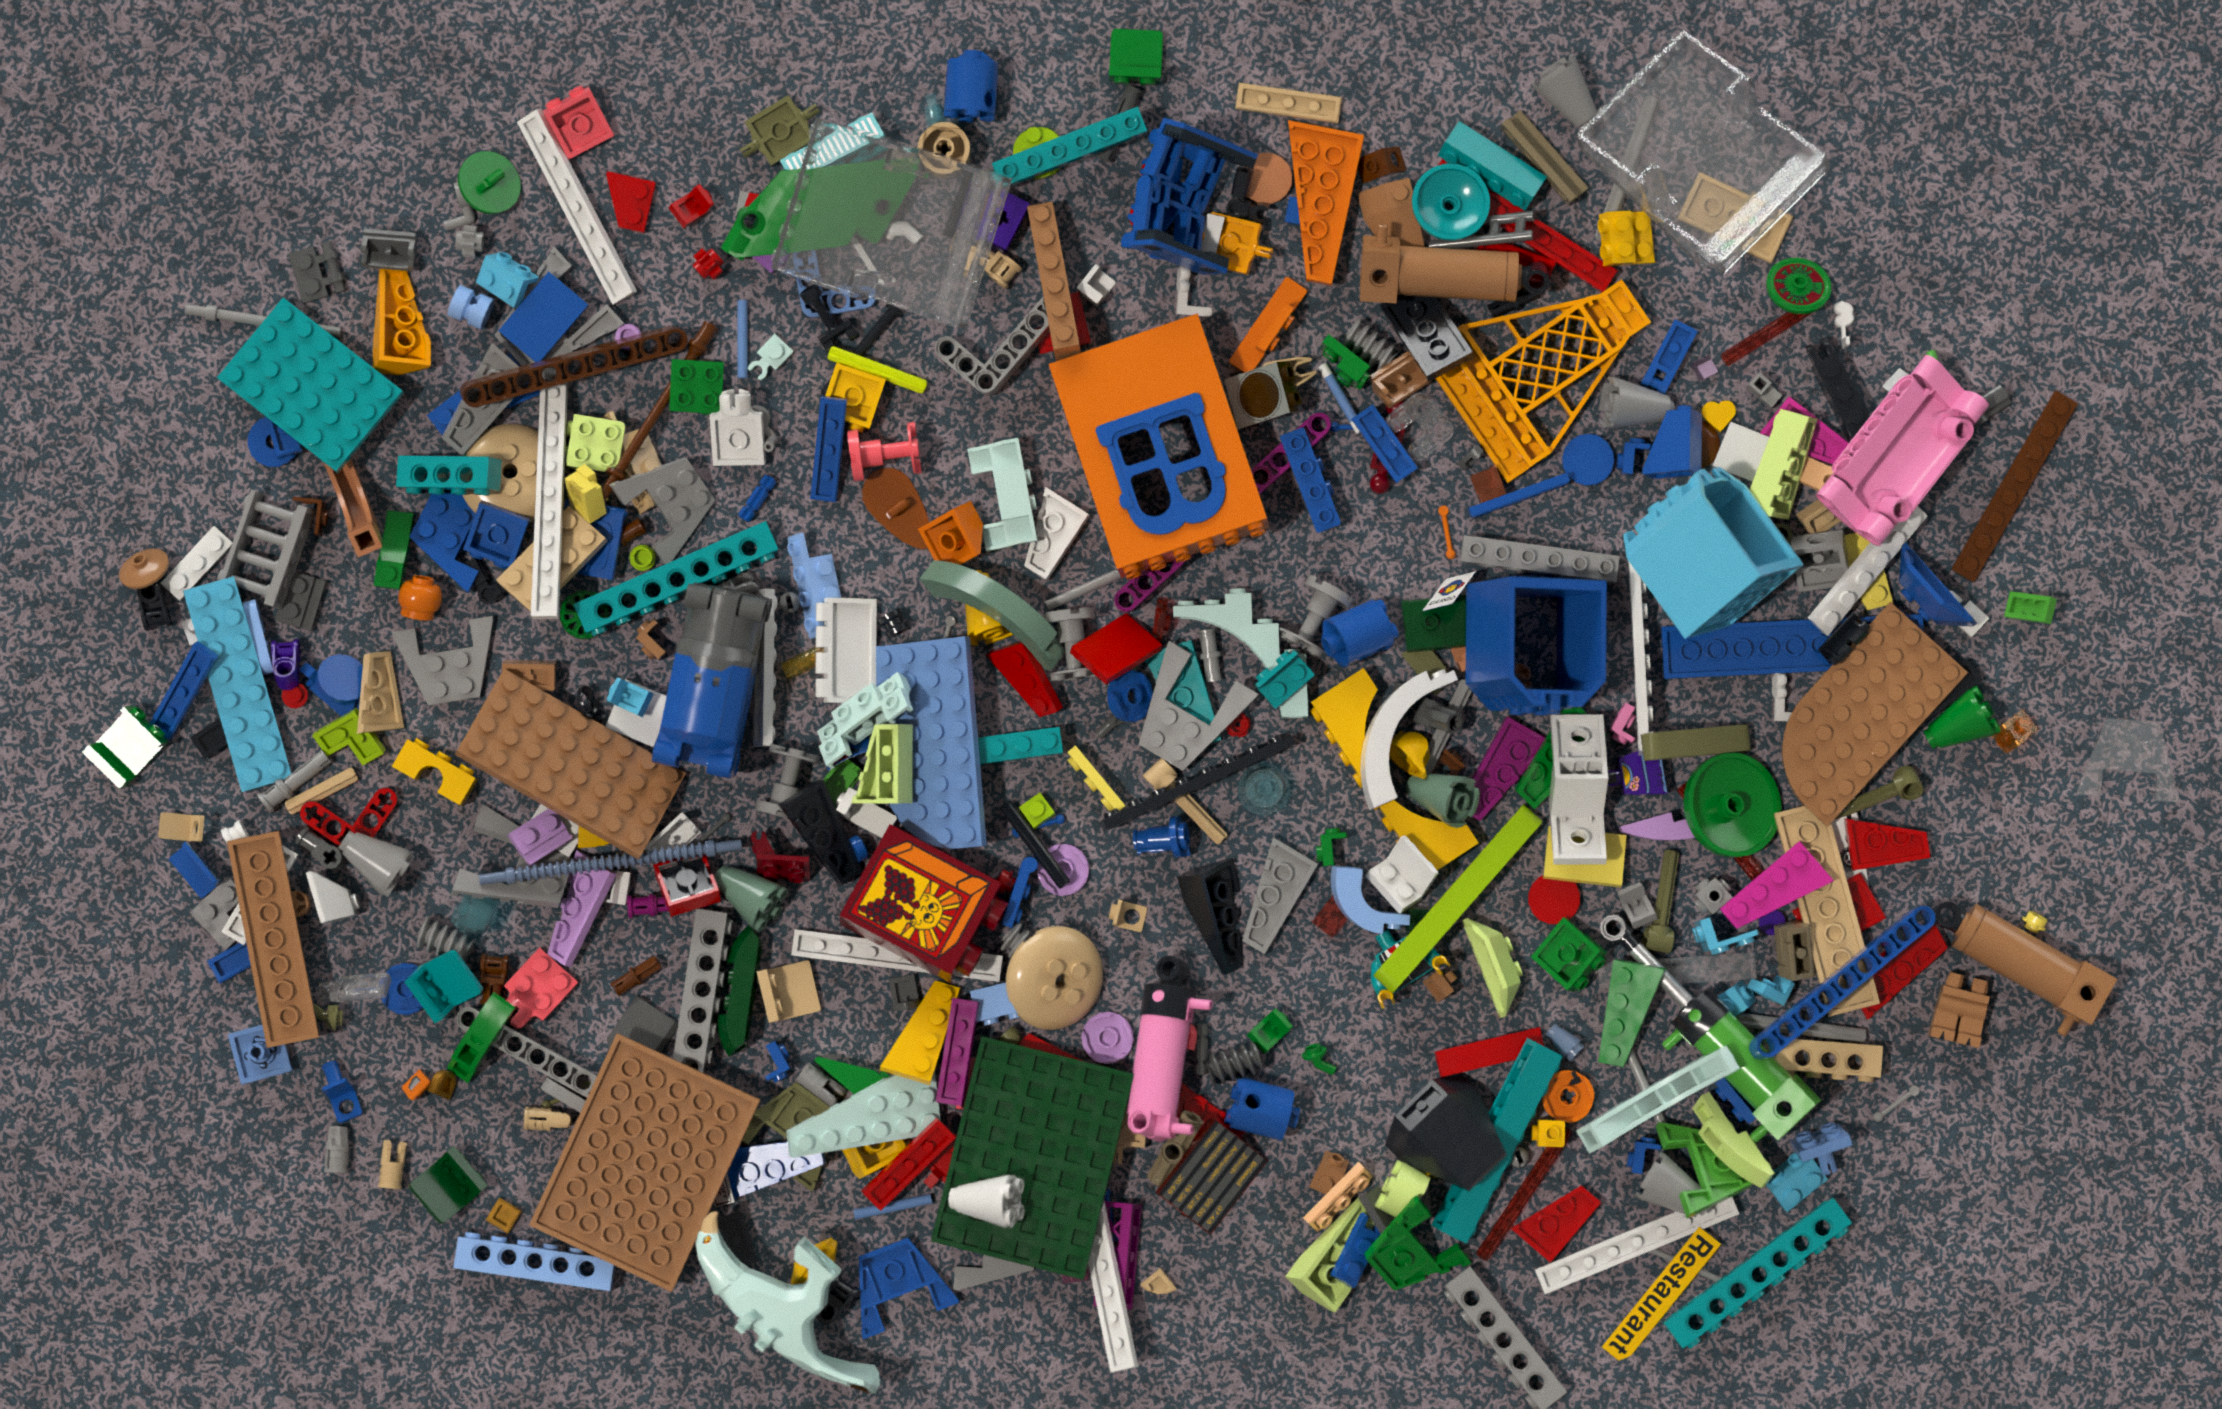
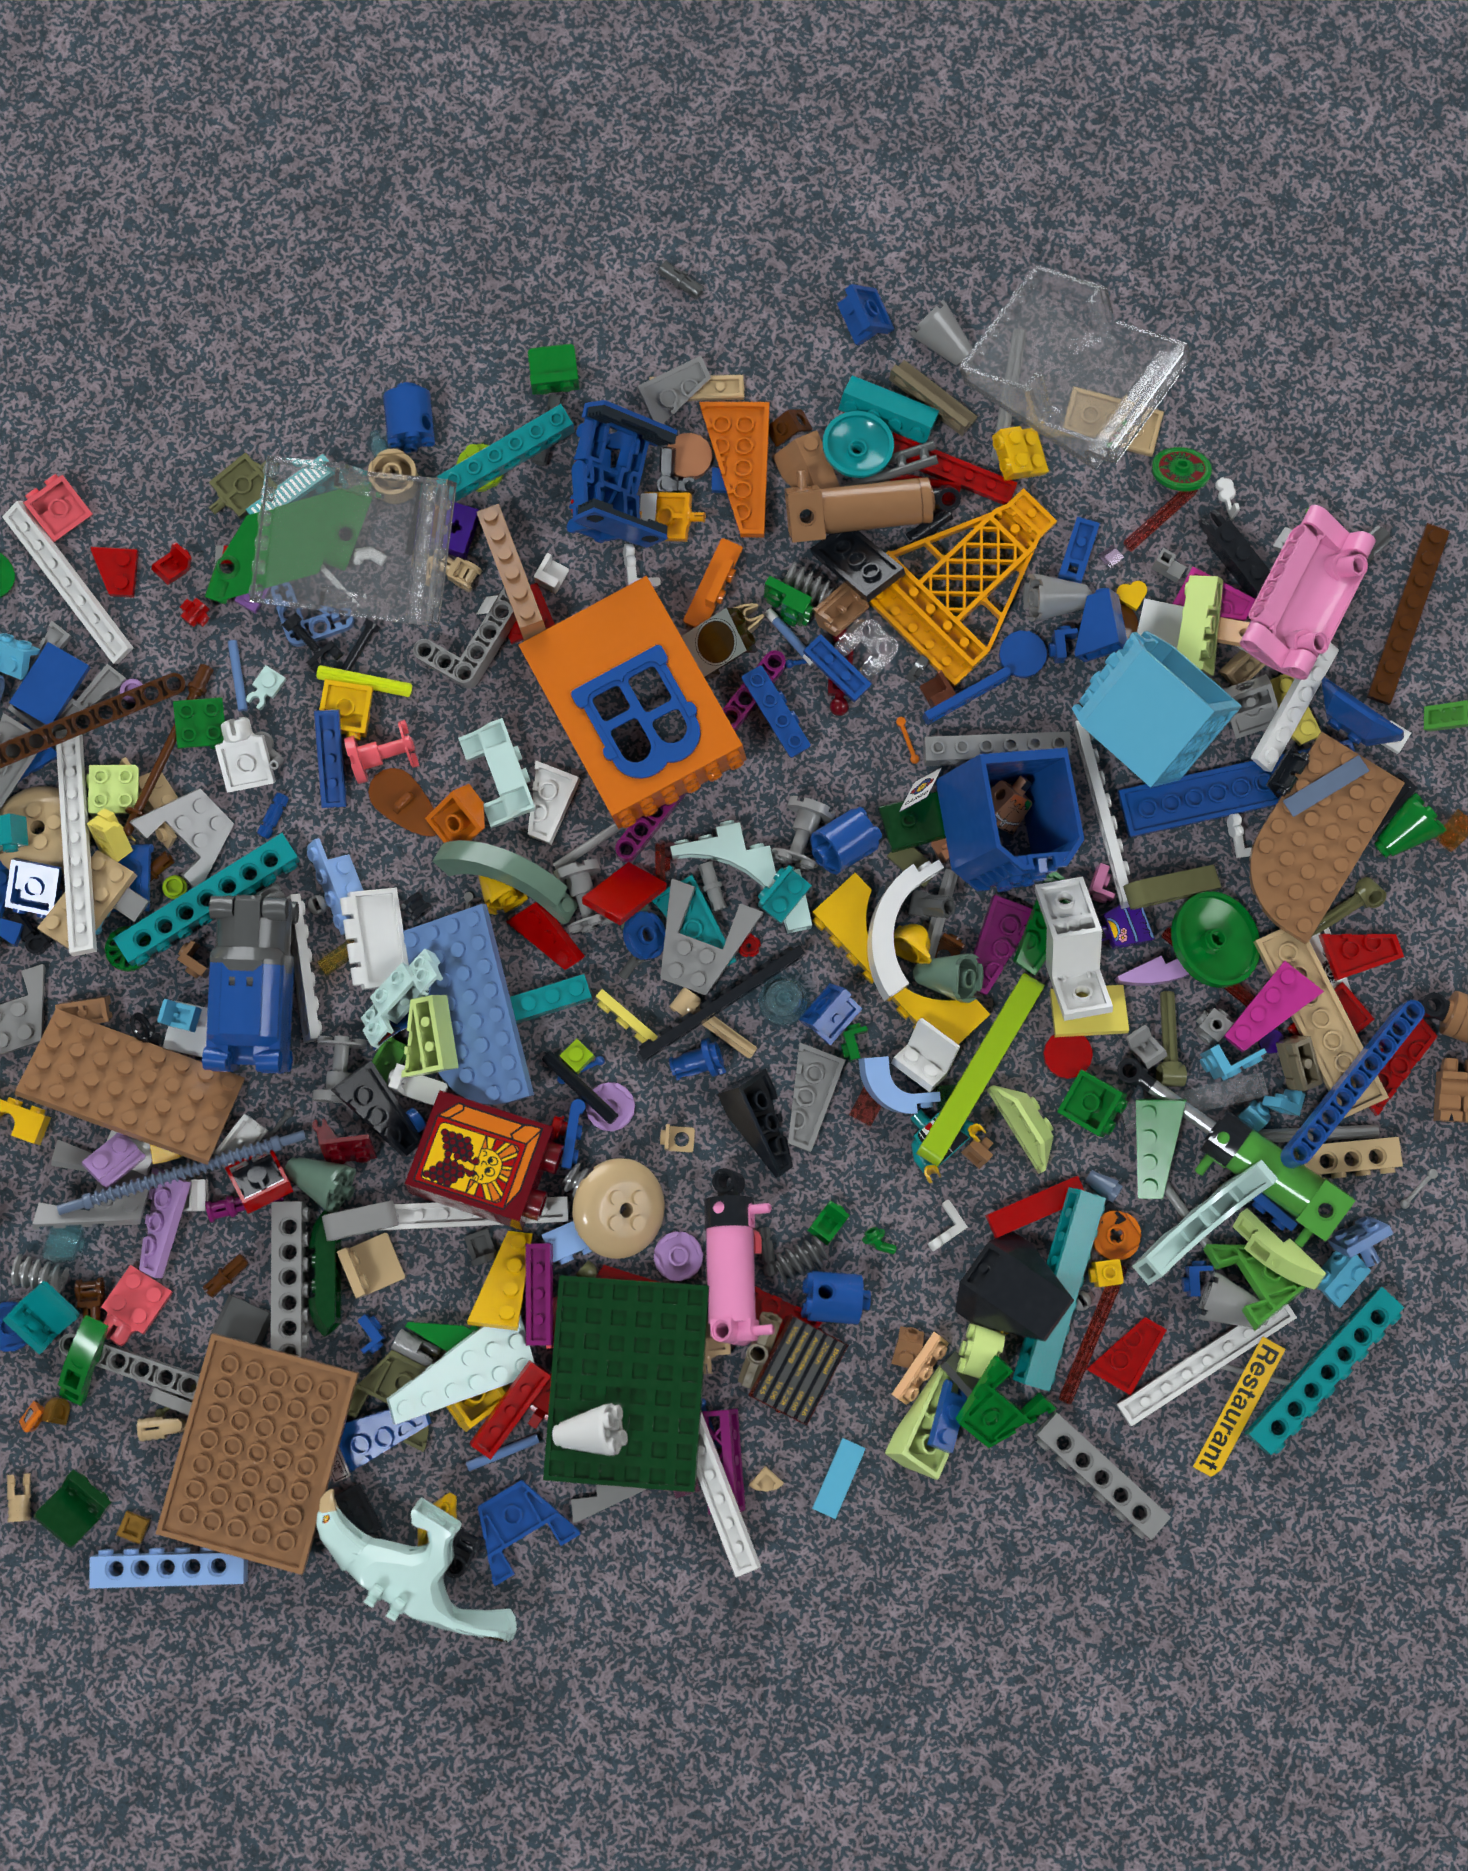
camera: 15 degrees left, 5 degrees down
none -> light grey tile [114,888,150,922]
none -> light grey beam [322,1200,399,1241]
none -> white sticker [476,595,498,615]
none -> light grey wing [637,356,711,424]
none -> blue bracket [798,983,862,1046]
none -> medium azure tile [812,1438,866,1519]
none -> blue bracket [837,284,895,345]
none -> white piece [928,1200,968,1251]
none -> nougat torso [991,775,1032,835]
none -> sand blue sticker [1283,755,1369,817]

